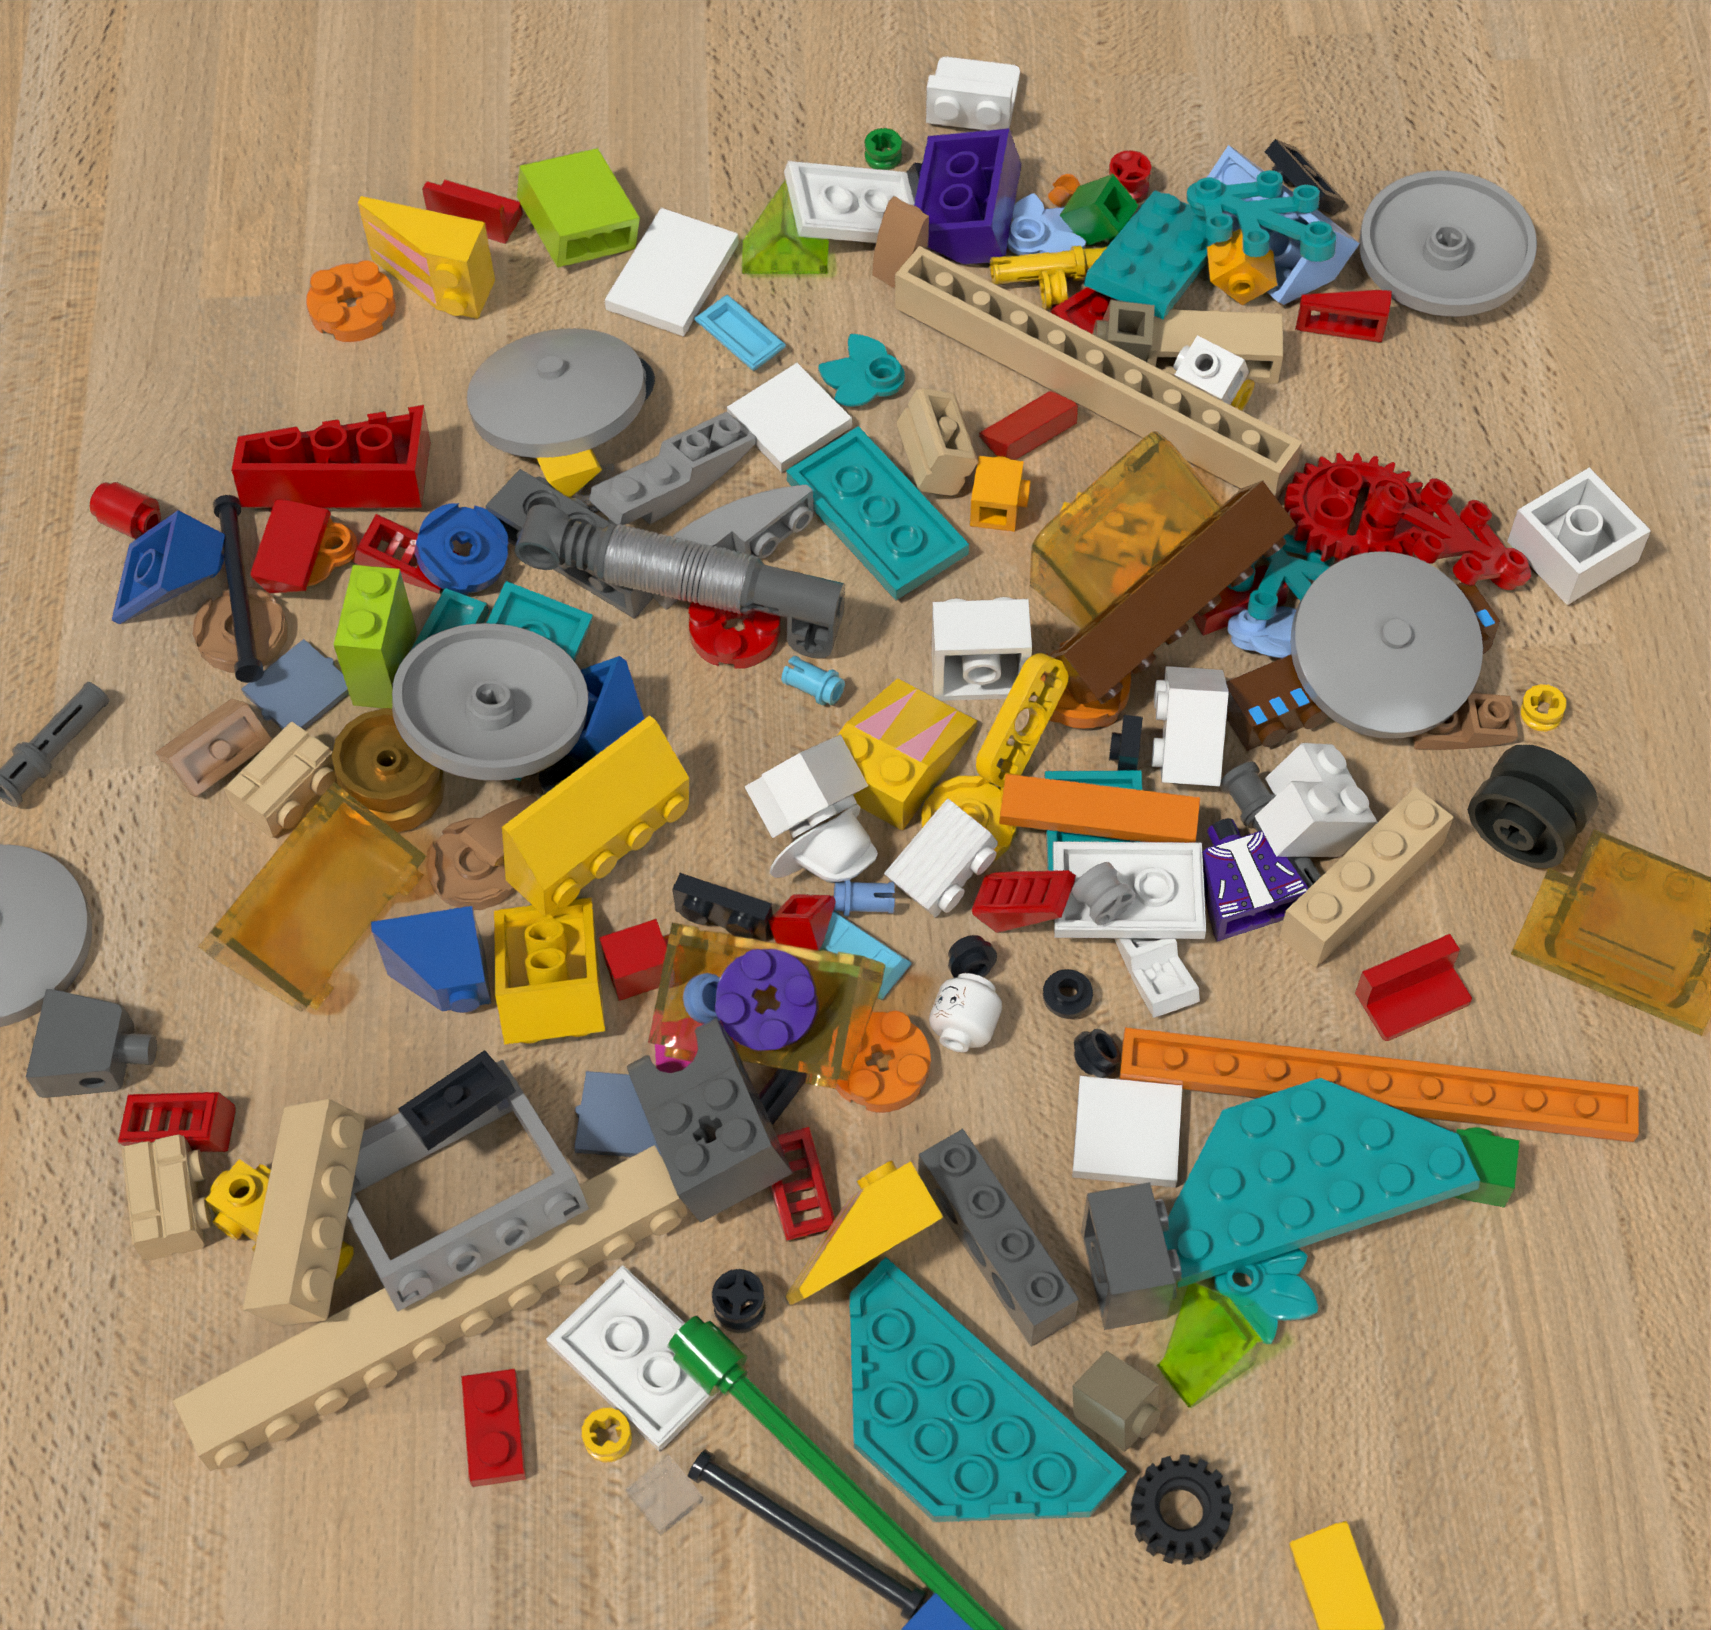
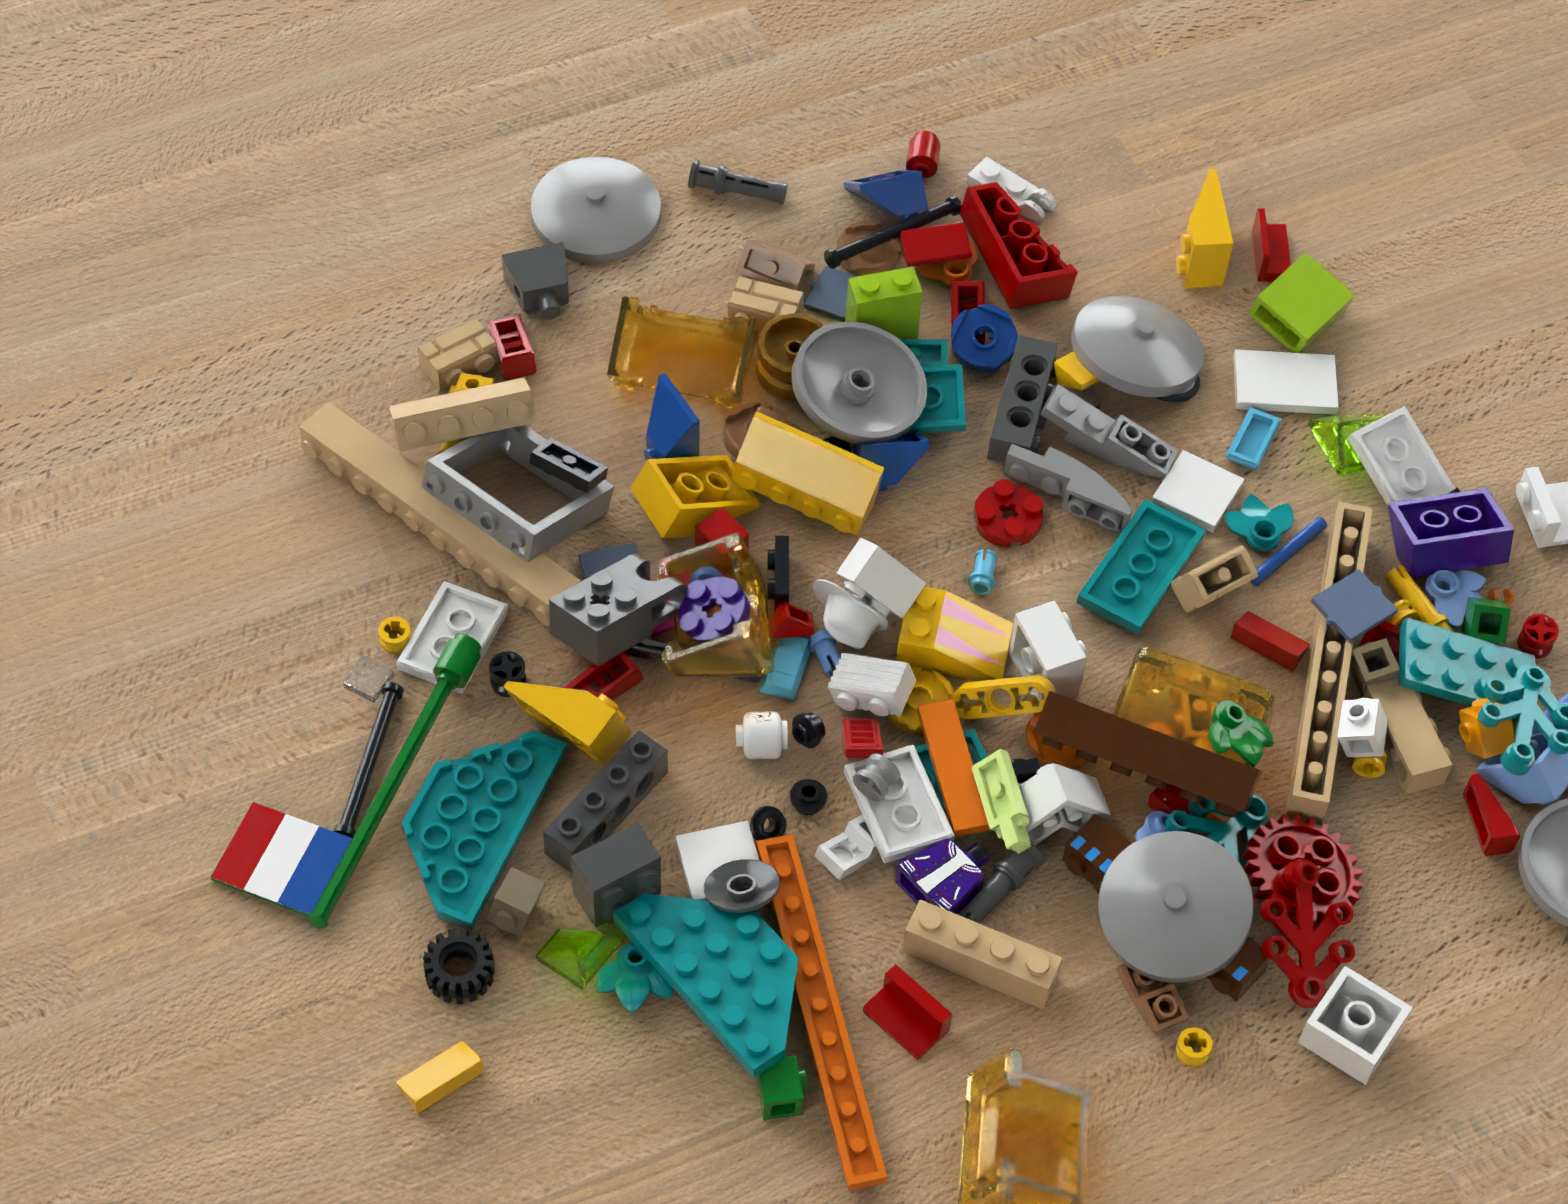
camera: 65 degrees right, 5 degrees down
orange plate [306,260,396,342] -> none
red plate [461,1369,526,1487] -> none
piece [514,504,845,658] -> none
orange plate [829,1011,931,1113] -> none
green bush [864,128,902,170] -> none
medium nougat slope [872,196,929,289] -> none
light orange brick [970,456,1031,532] -> none
white brick [1255,743,1378,857] -> none
pearl dark grey wheel [1467,745,1599,869] -> none
none -> dark grey dish [704,859,780,913]
none -> white hinge [967,157,1057,223]
none -> yellowish green hinge [971,749,1031,854]
none -> green plate [1208,700,1274,767]
none -> blue bar [1250,517,1327,586]
none -> sand blue piece [1311,569,1398,643]

